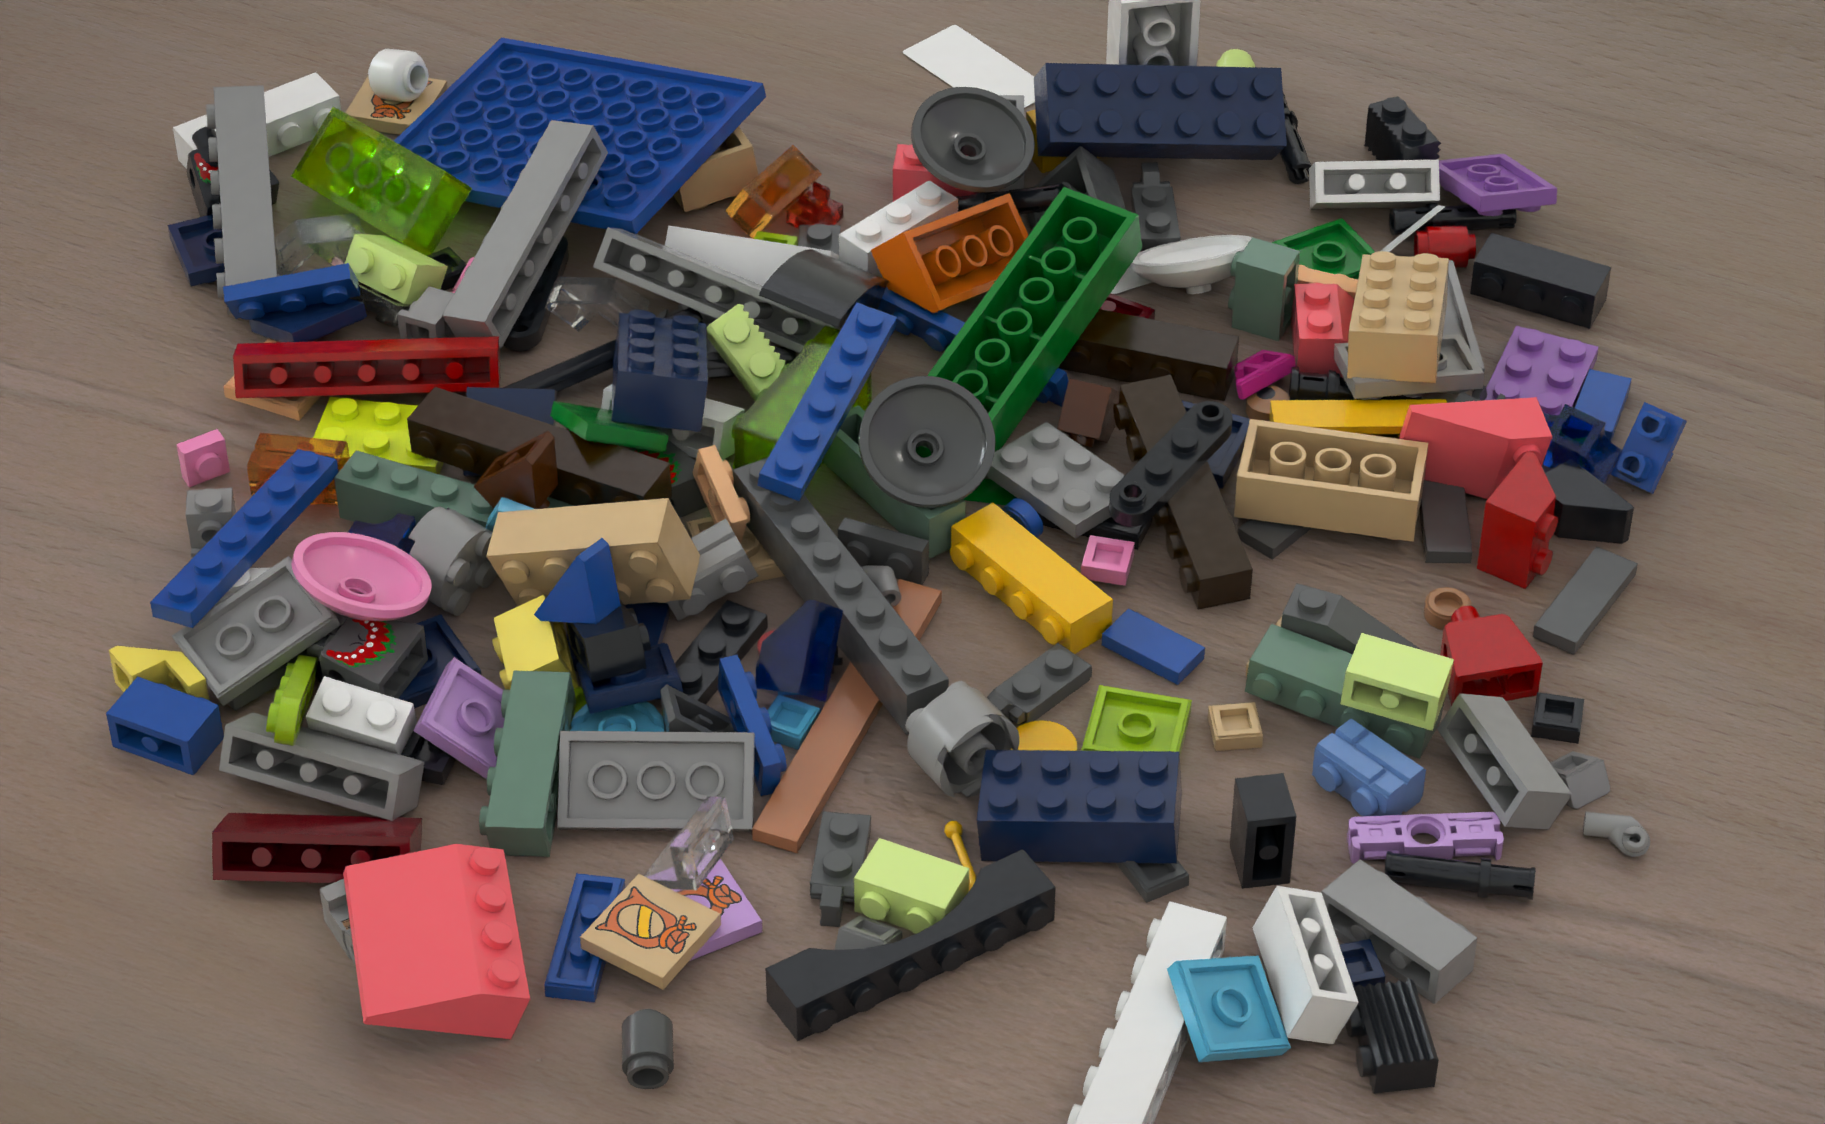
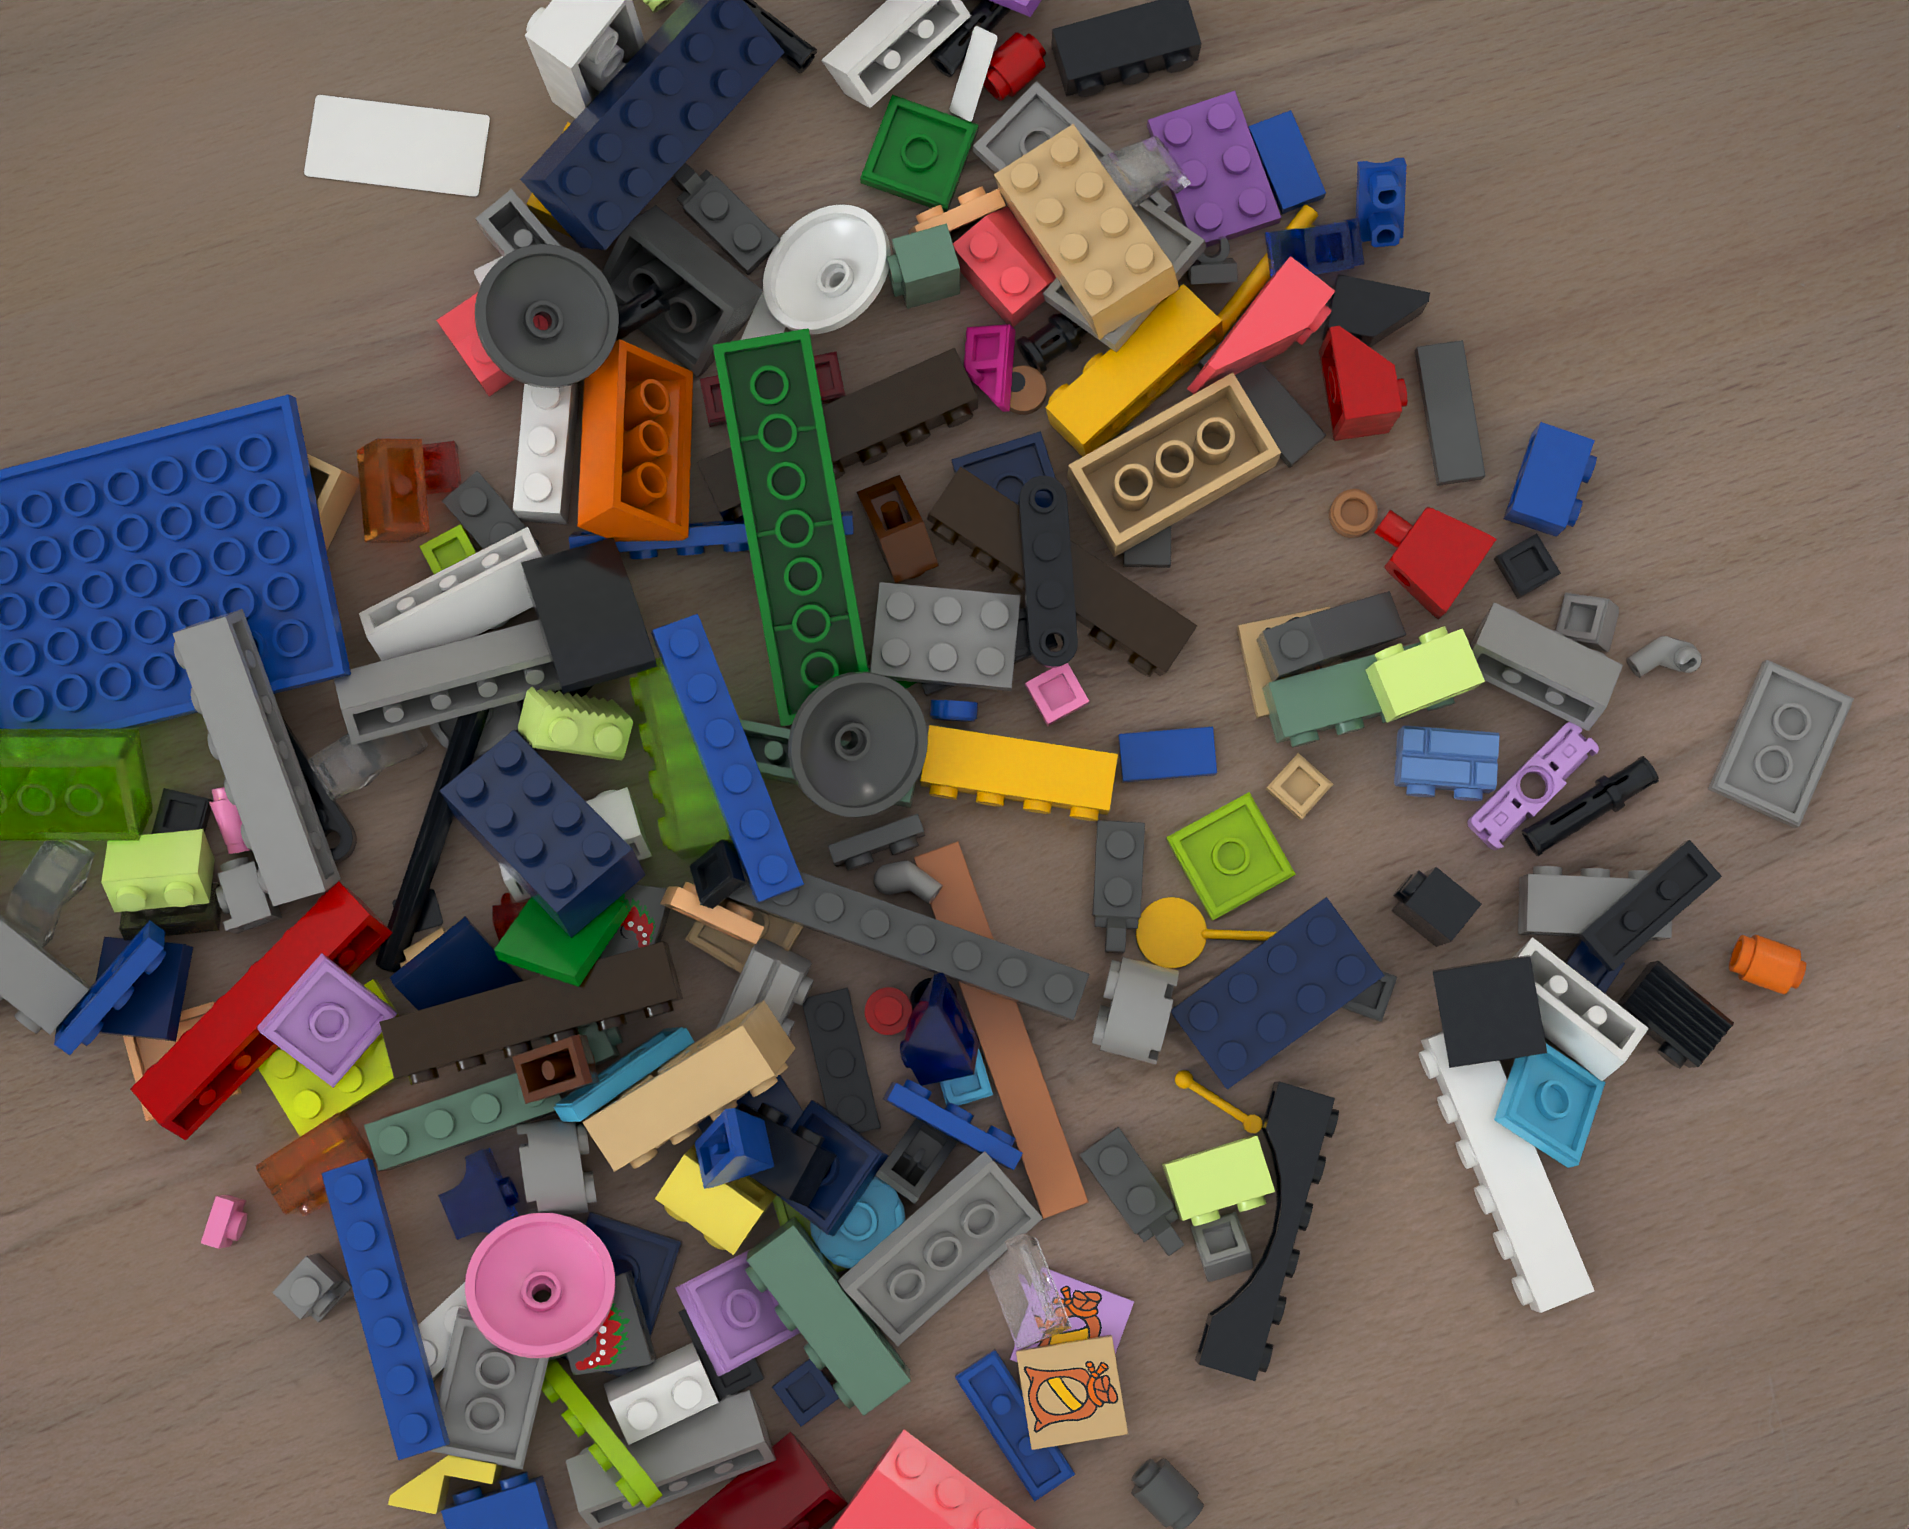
camera: 40 degrees left, 40 degrees up
none -> lavender tile [257,953,397,1088]
none -> black tile [689,839,745,909]
none -> dark blue plate [772,1358,839,1427]
none -> clear slope [1100,136,1192,207]
none -> black tile [1433,955,1547,1068]
none -> blue brick [1503,422,1597,537]
none -> black plate [1577,840,1722,971]
none -> light grey tile [1708,660,1854,828]
none -> orange brick [1729,934,1806,995]

